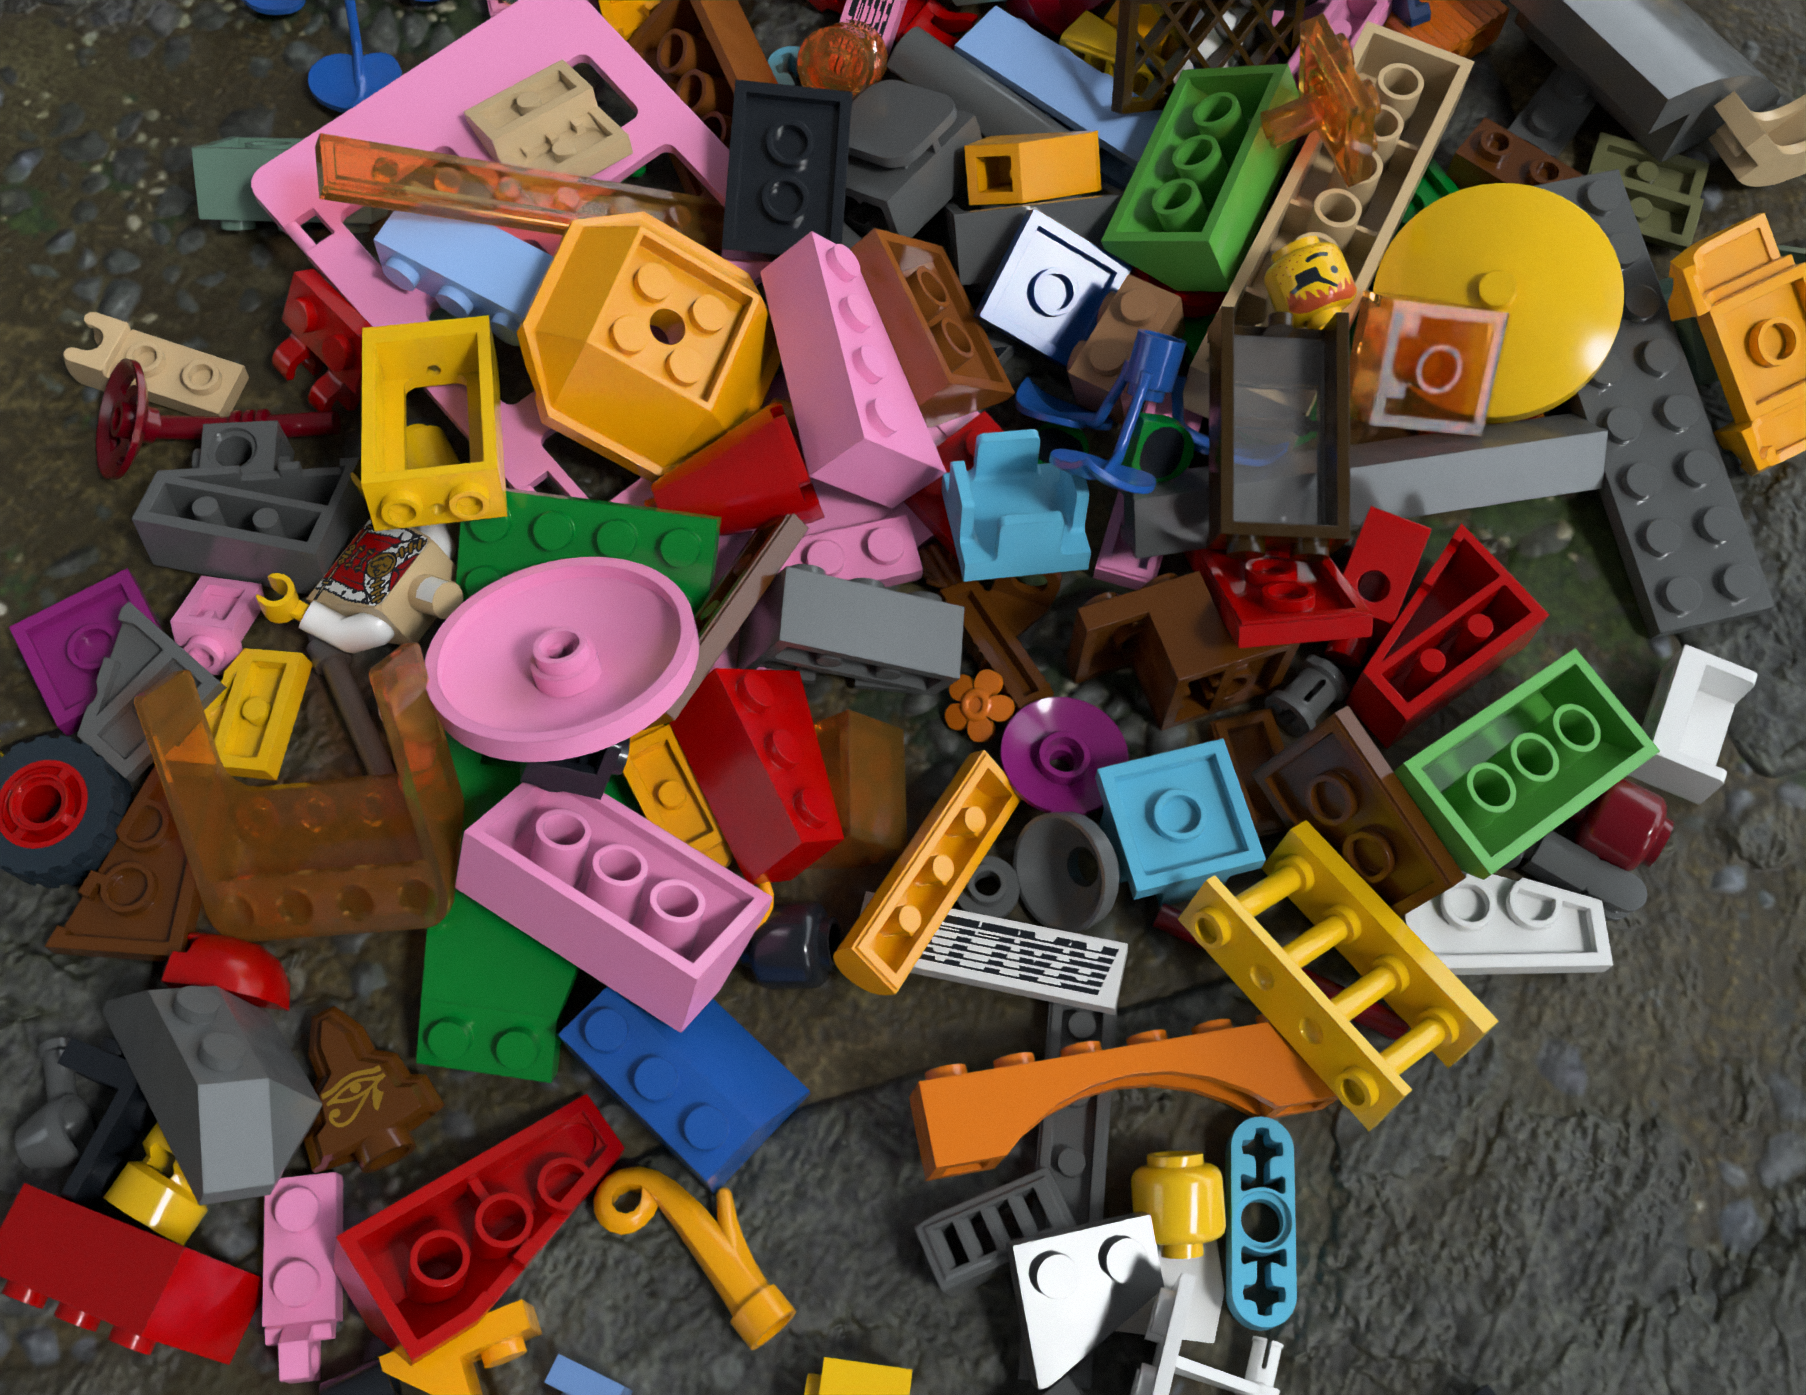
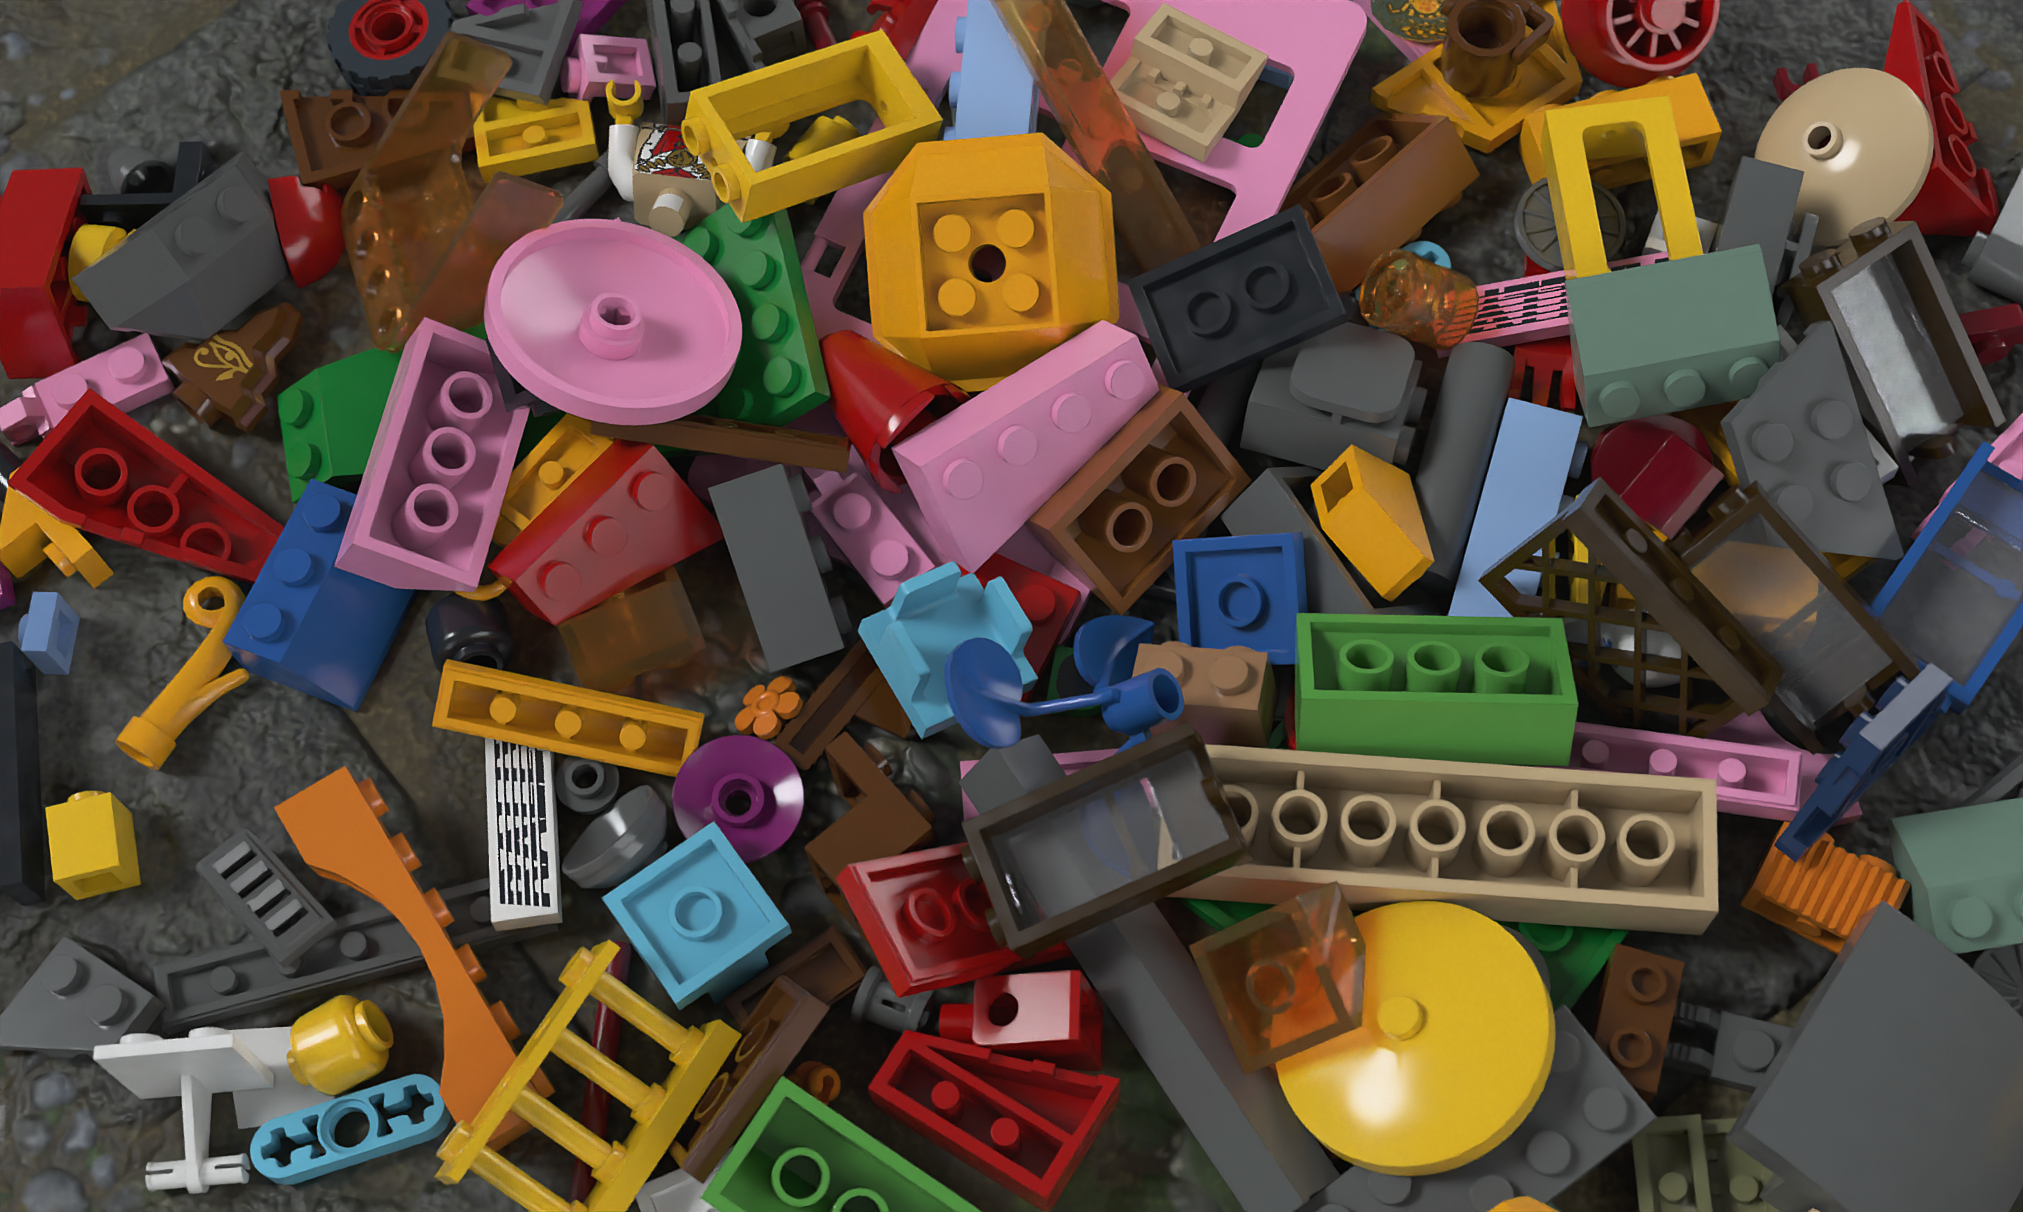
camera: 75 degrees right, 0 degrees up
wing [1005,1212,1164,1390] -> none
tile [1122,412,1195,482] -> none
clear orange plate [1260,13,1381,188] -> none
yellow head [1264,236,1357,330] -> none

